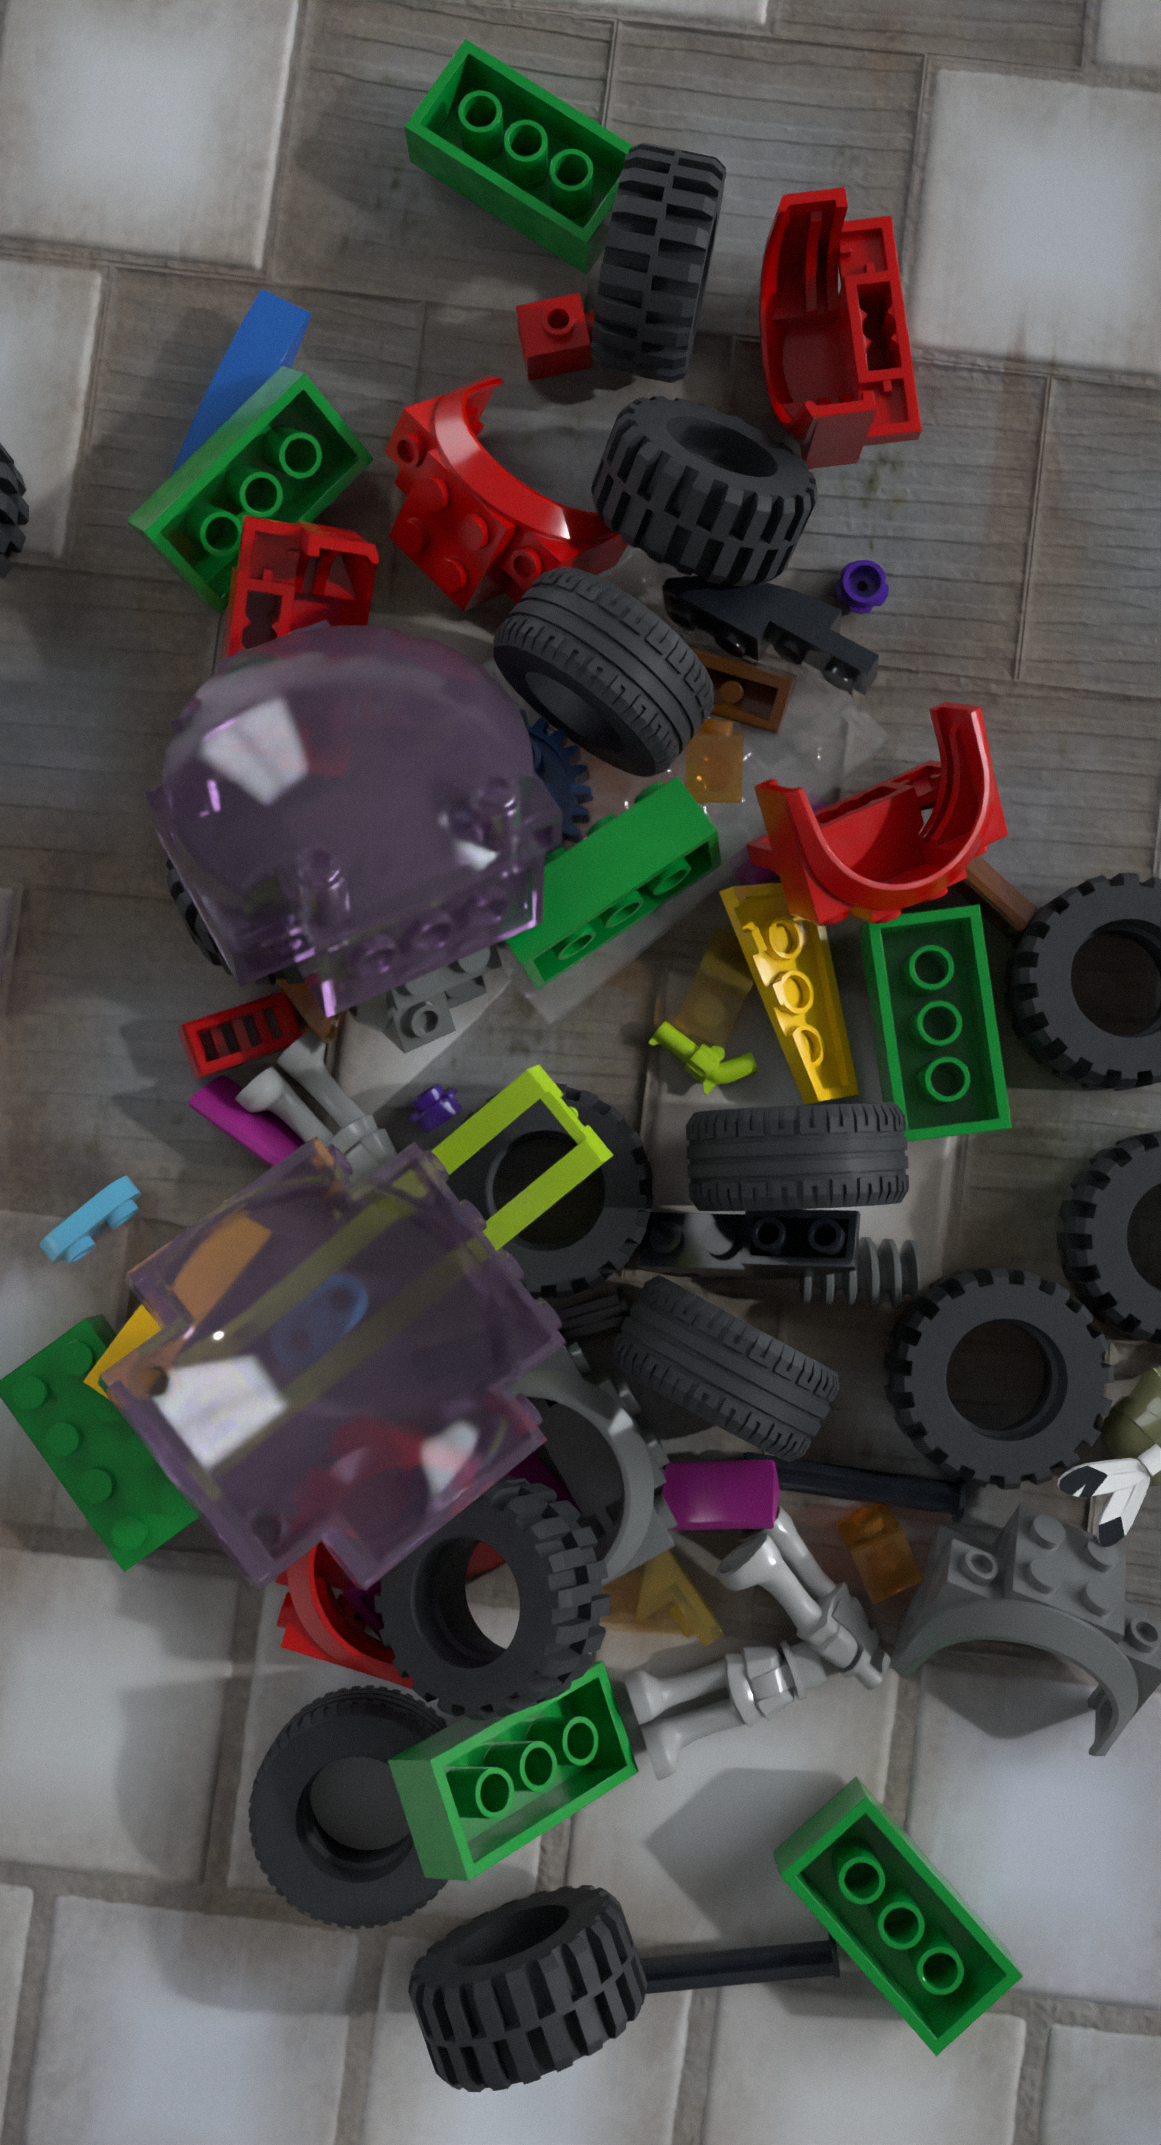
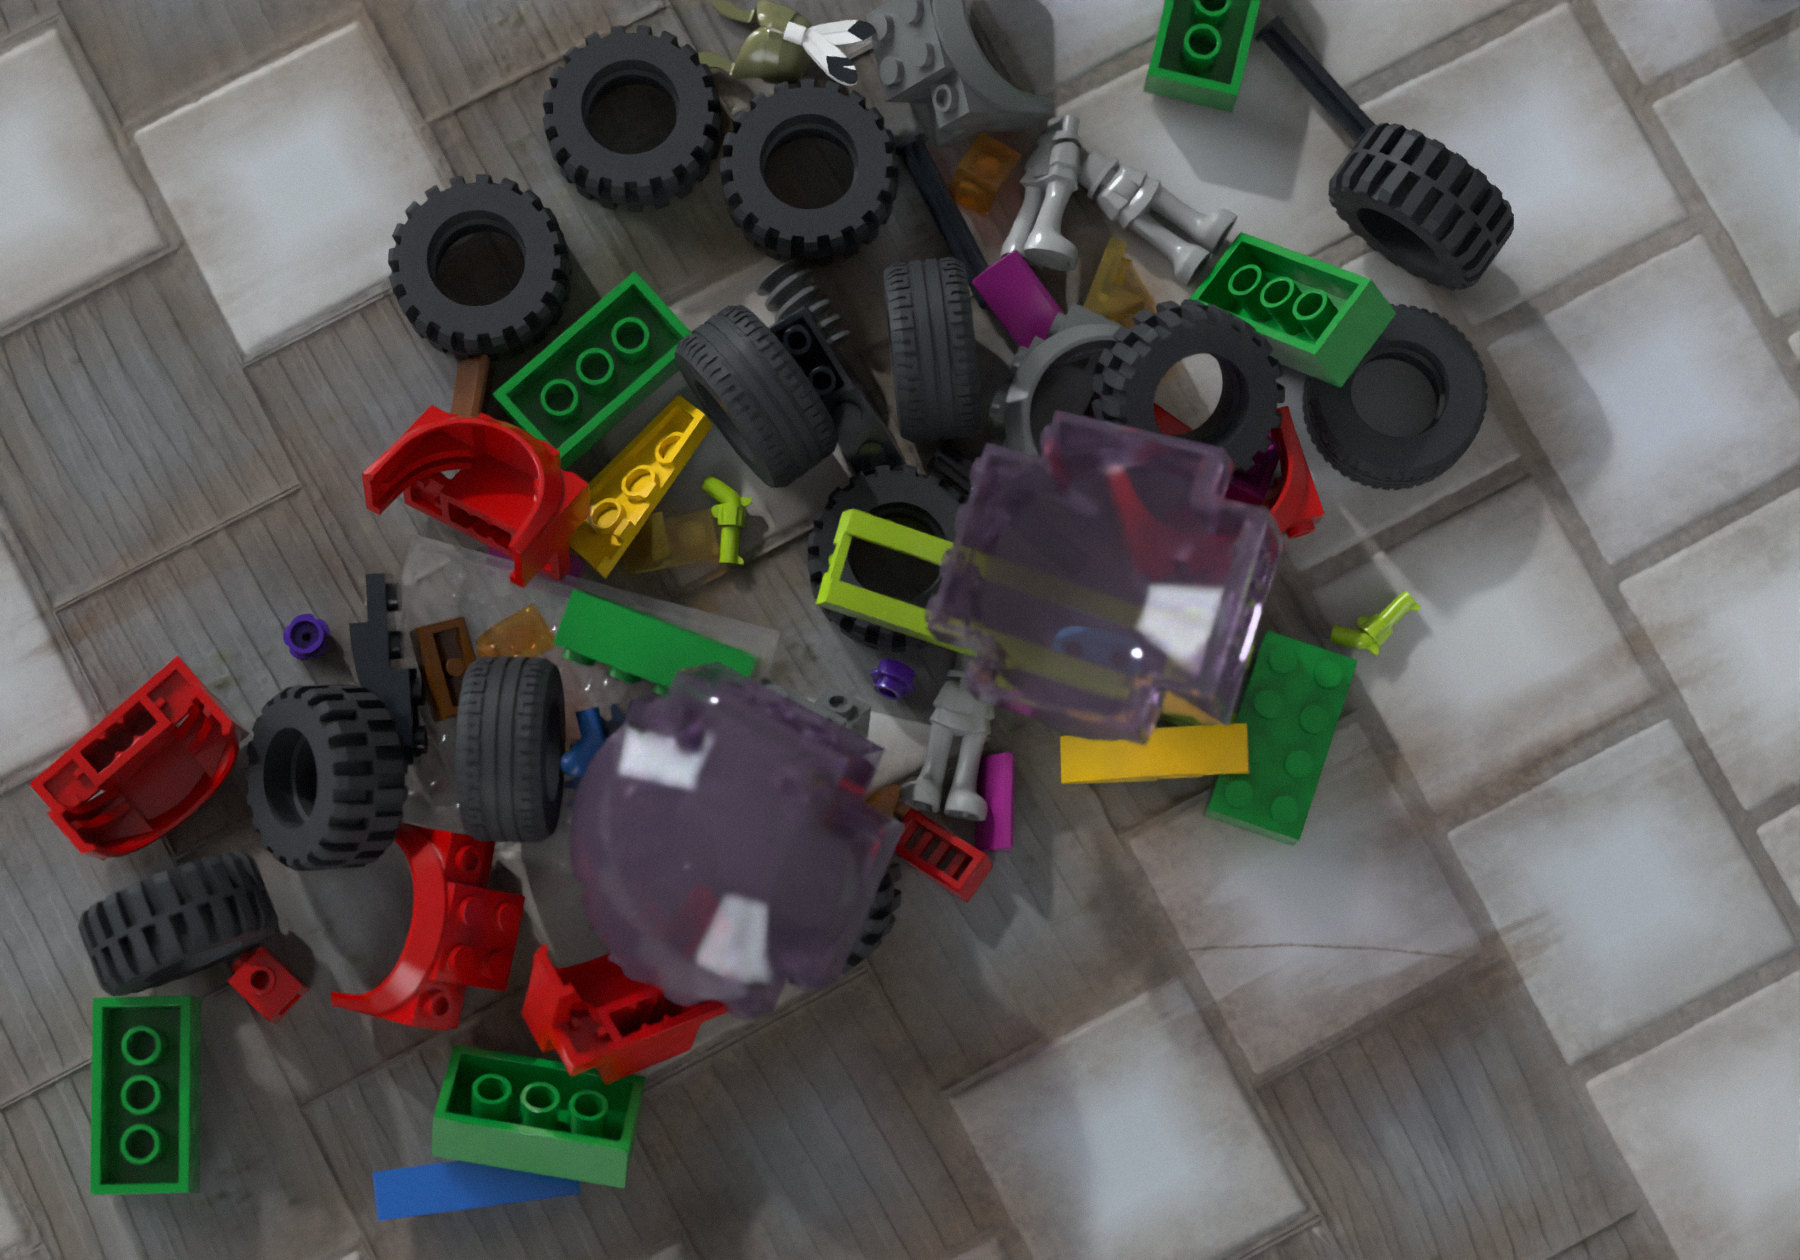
camera: 130 degrees left, 5 degrees down
medium azure plate [39,1176,141,1265] -> none
none -> blue arm [561,707,608,777]
none -> lime piece [1330,591,1421,657]

